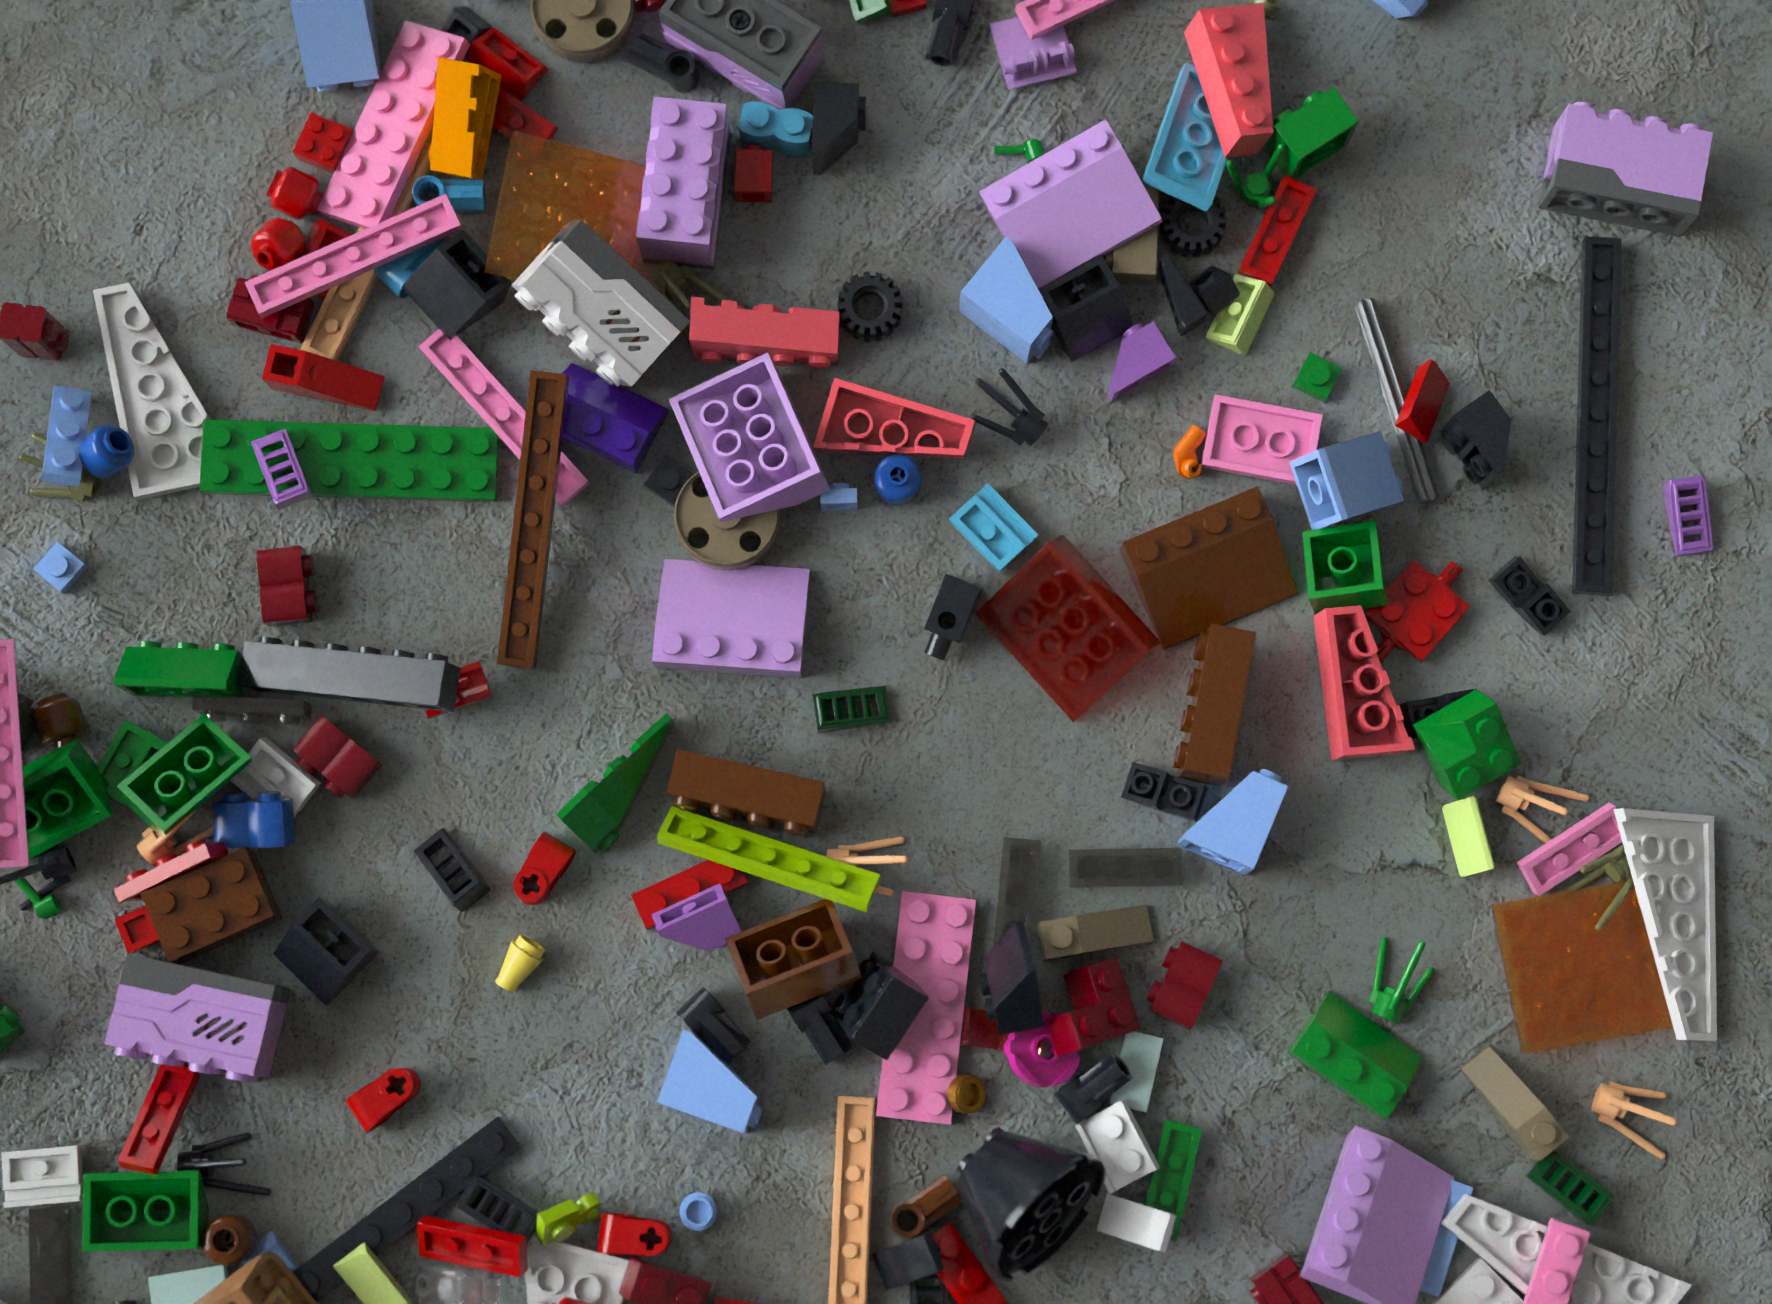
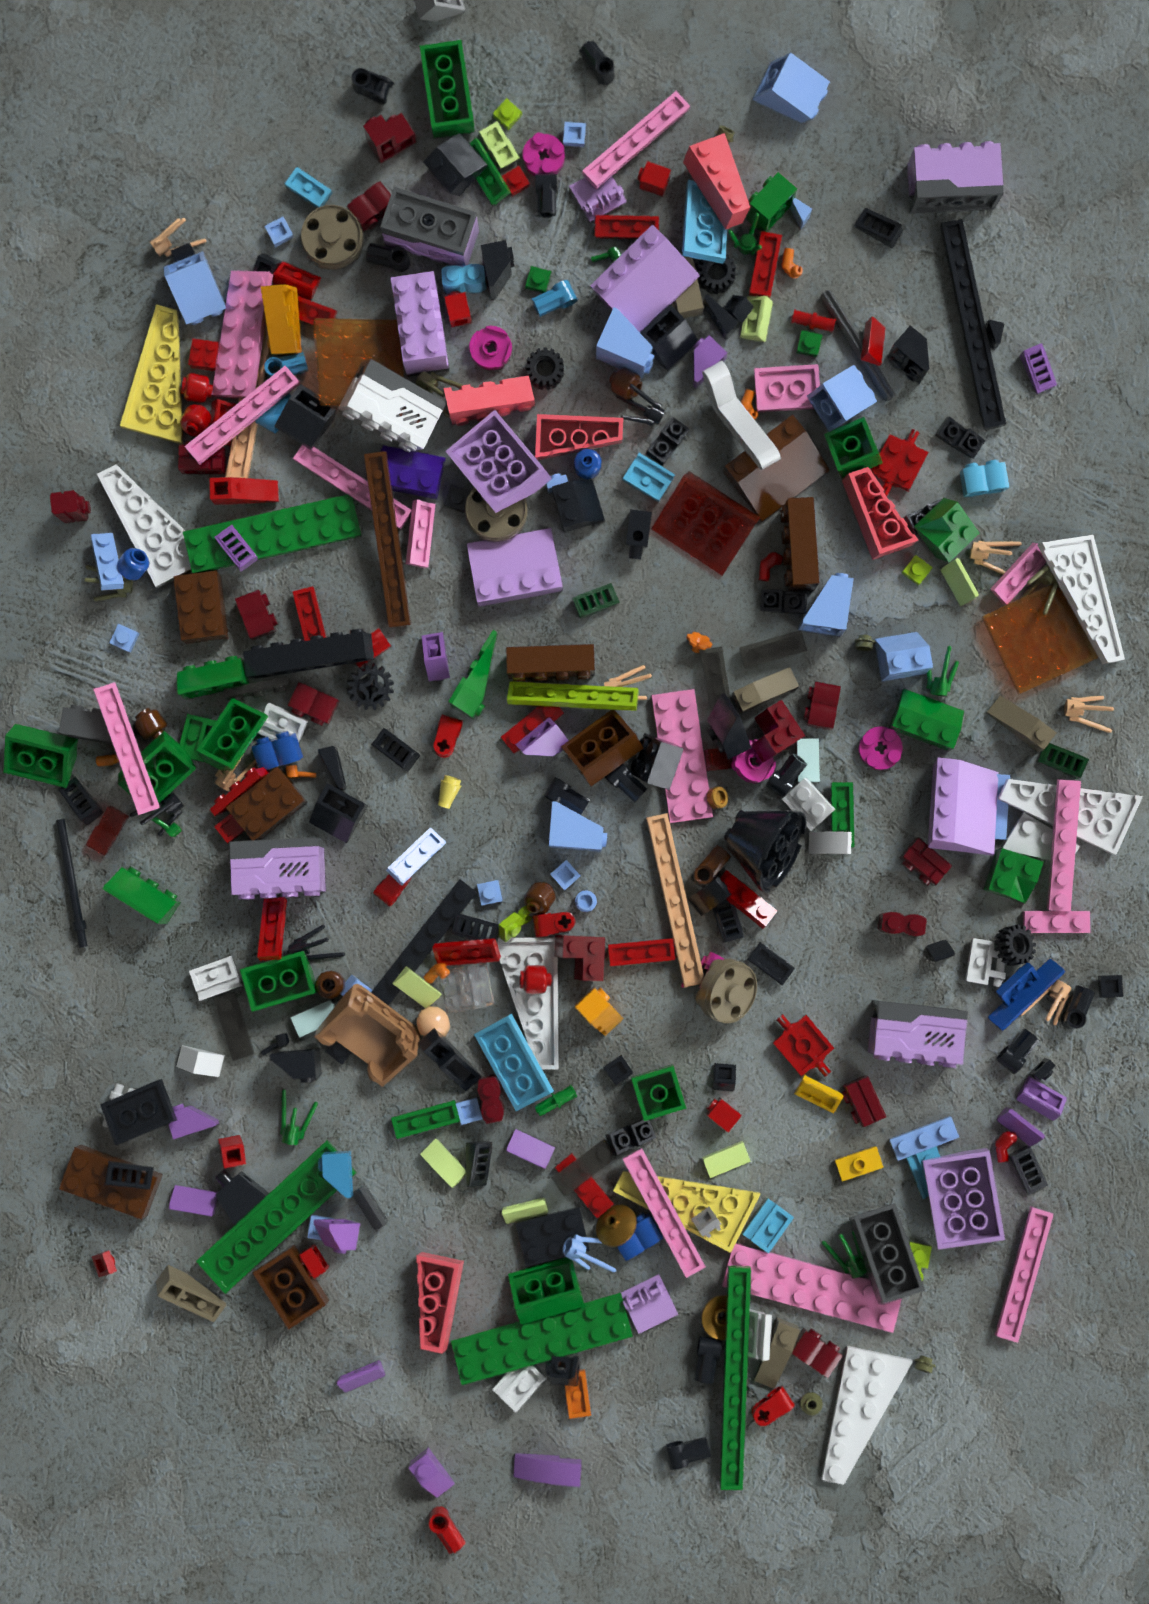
camera: 15 degrees left, 5 degrees up
none -> light yellow wing [120,304,183,445]
none -> reddish brown brick [173,571,229,644]
none -> orange hand [286,765,316,779]
none -> red plate [292,586,327,641]
none -> black slope [318,746,347,790]
none -> black gear [347,663,394,710]
none -> tile [386,828,446,886]
none -> bright pink plate [406,500,435,568]
none -> medium lavender slope [422,632,450,681]
none -> orange arm [424,963,450,984]
none -> dark pink plate [469,326,512,370]
none -> light blue plate [477,880,503,906]
none -> reddish brown head [523,882,556,914]
none -> green plate [525,266,552,293]
none -> dark azure piece [532,280,578,317]
none -> light blue plate [550,860,580,891]
none -> black slope [552,480,605,533]
none -> red plate [595,215,659,239]
none -> reddish brown head [609,367,642,400]
none -> red brick [637,161,671,197]
none -> black slope [646,417,690,466]
none -> orange plant [686,632,713,653]
none -> white beam [702,361,781,470]
none -> red arm [759,552,783,581]
none -> orange arm [782,248,803,279]
none -> light blue slope [790,198,812,229]
none -> red pin [791,309,836,333]
none -> black slope [854,207,903,249]
none -> olive plate [854,635,875,651]
none -> dark pink plate [858,726,903,770]
none -> light blue slope [874,632,933,681]
none -> lime plate [902,555,933,586]
none -> medium azure brick [960,460,1009,497]
none -> black slope [985,320,1004,350]

